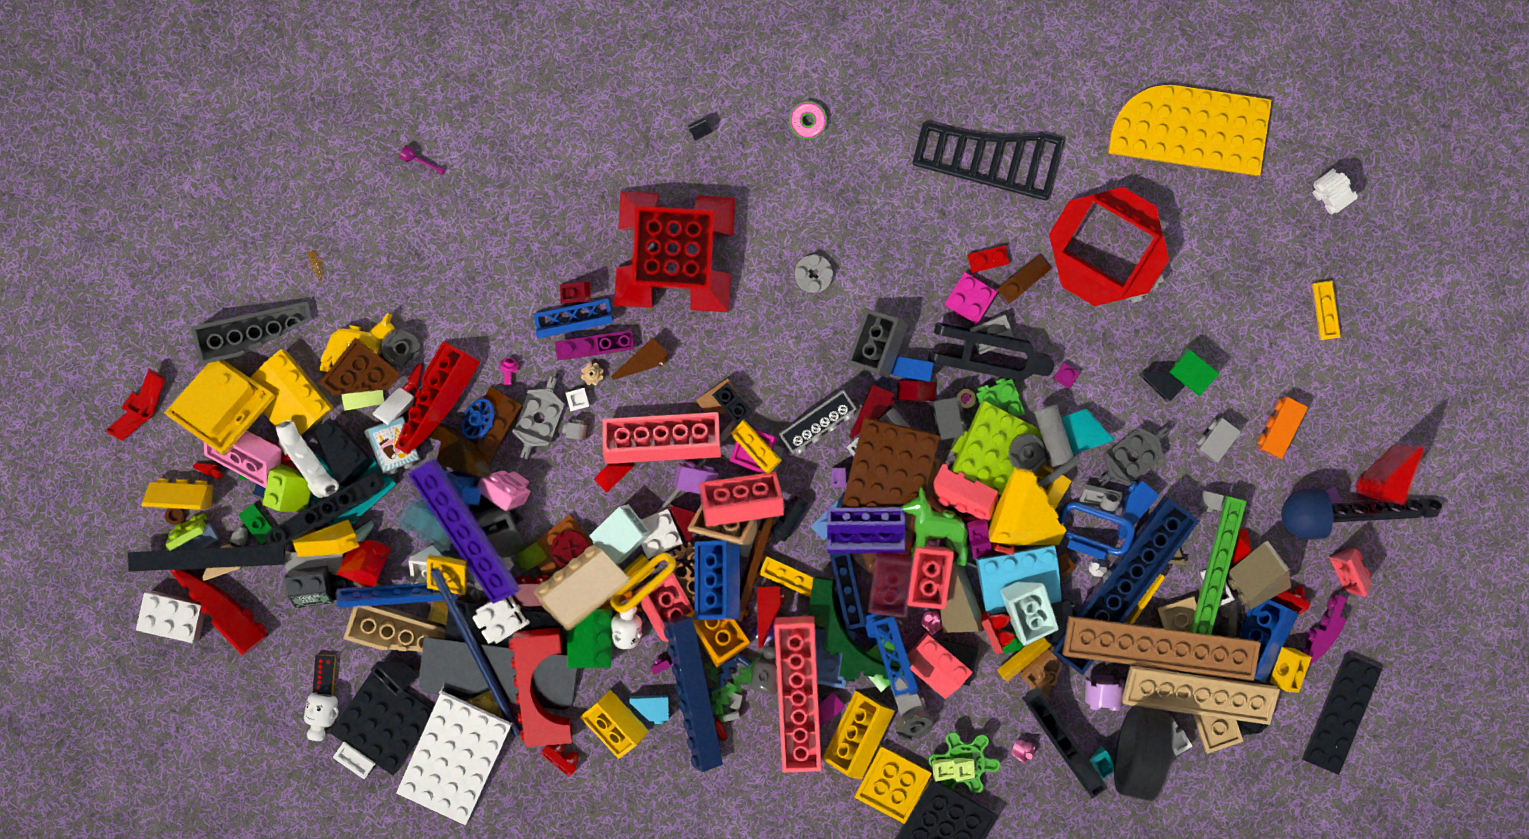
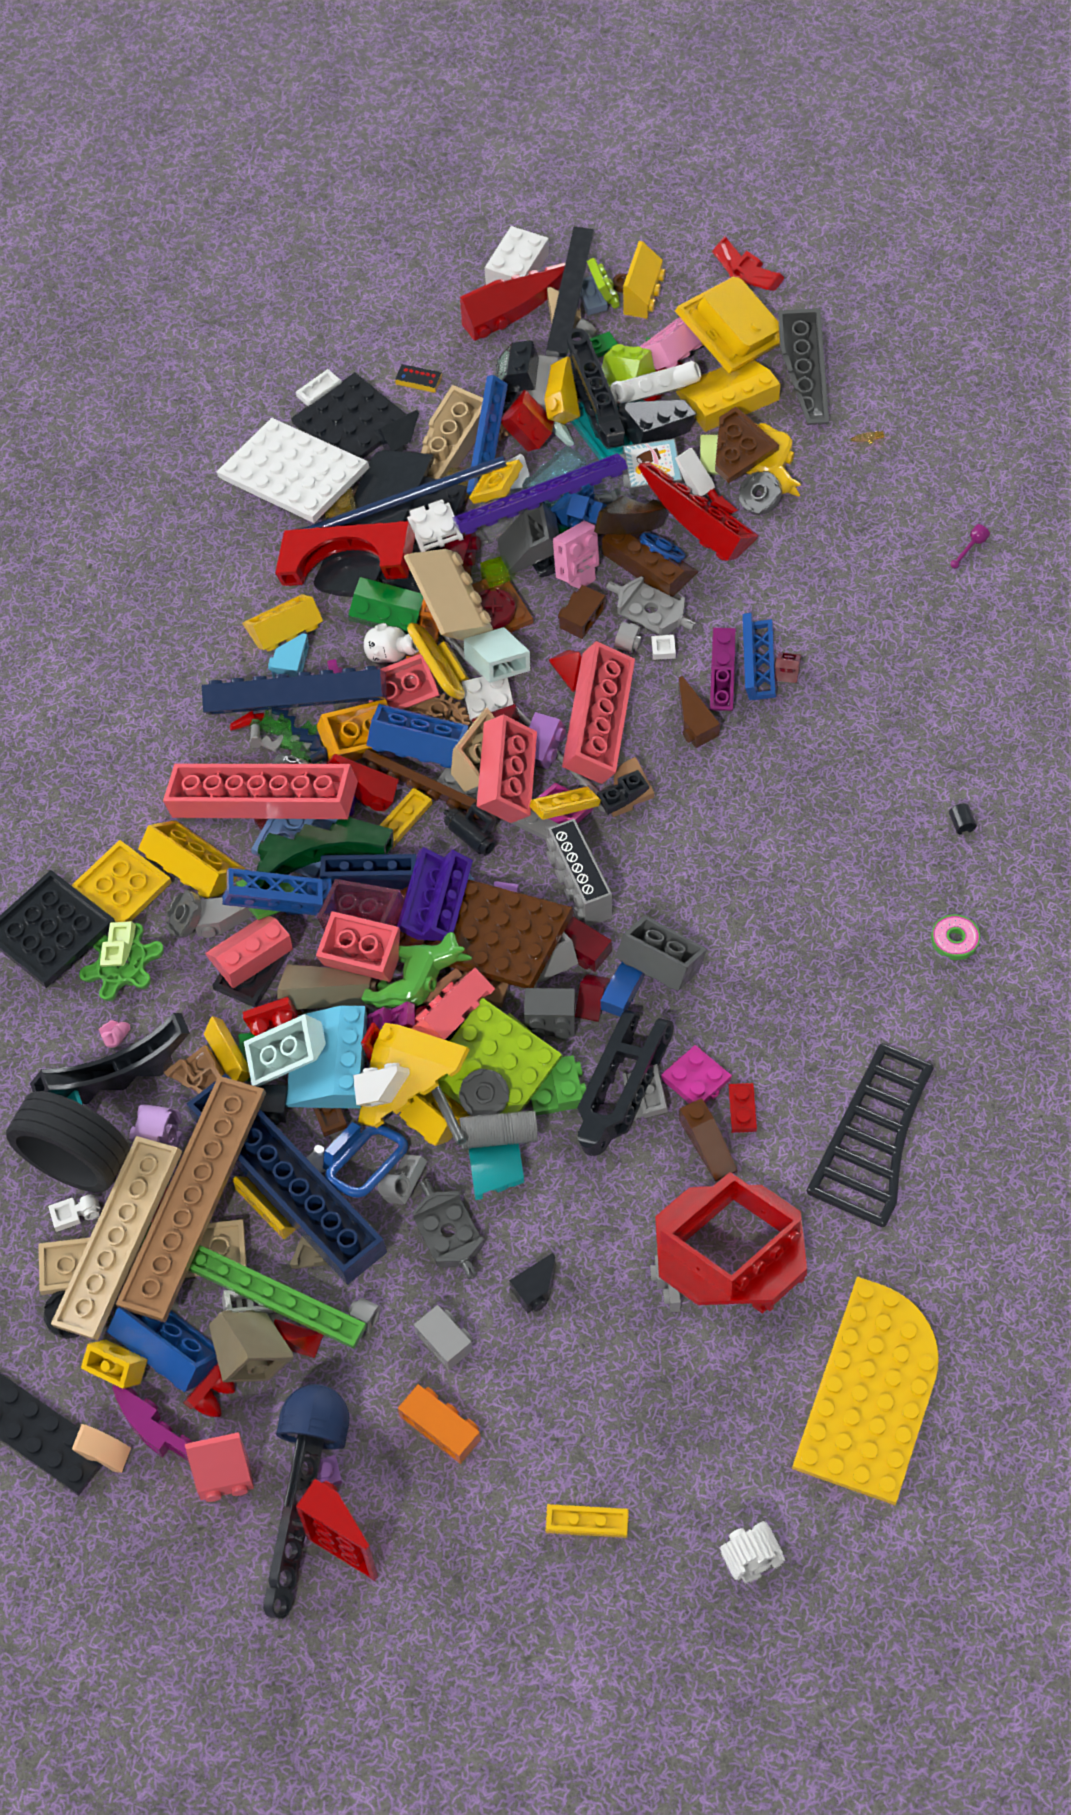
camera: 105 degrees right, 30 degrees down
red bar [193,462,223,479] -> none
white piece [304,692,339,741] -> none
dark pink plate [500,358,519,386] -> none
red tile [539,744,579,777] -> none
tan plant [581,363,604,385] -> none
red slope [614,191,735,312] -> none
light grey plate [794,254,833,293] -> none
magenta slope [819,692,845,727] -> none
bright pink arm [921,611,942,636] -> none
tile [956,389,976,408] -> none
magenta plate [1053,363,1079,389] -> none
blue slope [1115,480,1159,539] -> none
green slope [1169,346,1219,396] -> none
clear smoke tile [1212,601,1243,639] -> none
none -> light nougat slope [72,1424,131,1473]
none -> white slope [353,1063,410,1107]
none -> reddish brown brick [558,585,606,639]

